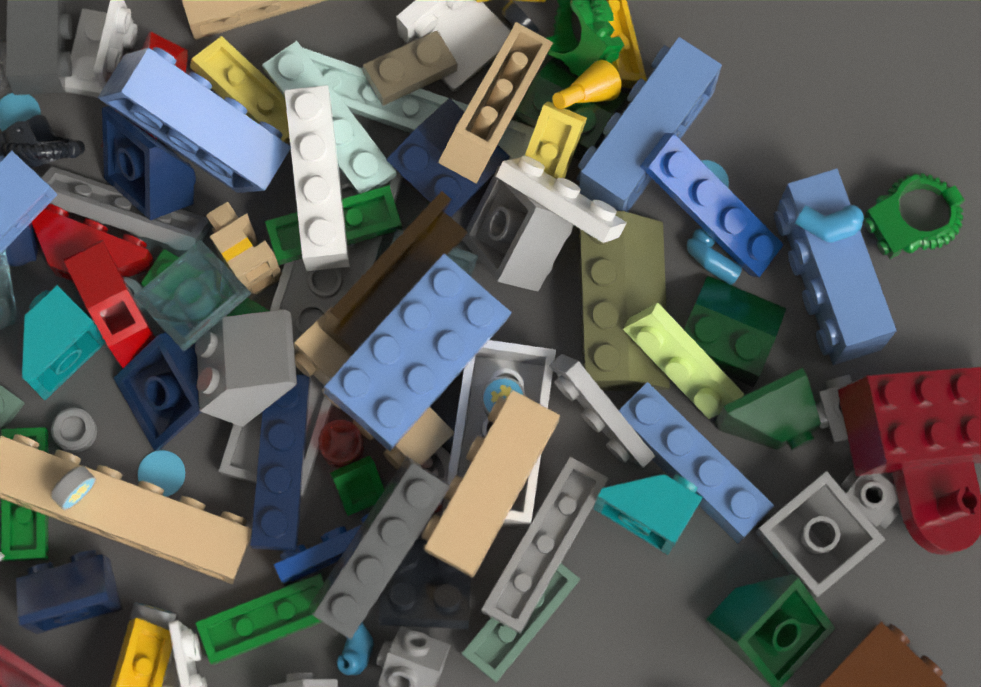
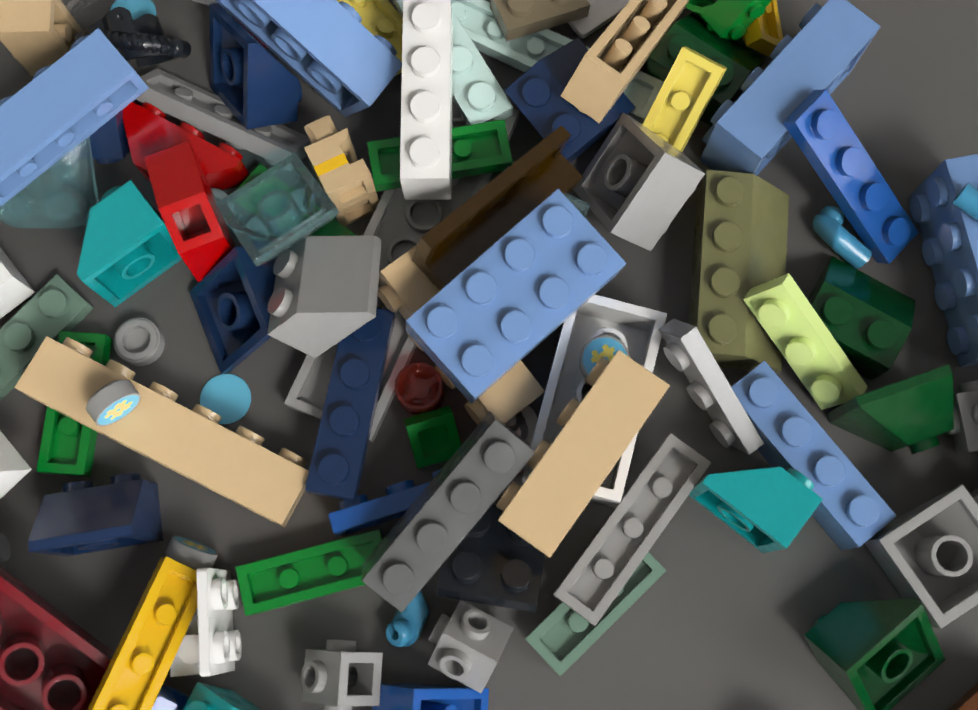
camera: 10 degrees right, 0 degrees up
white plate [496,156,627,243] -> none
yellow cone [552,60,622,109] -> none

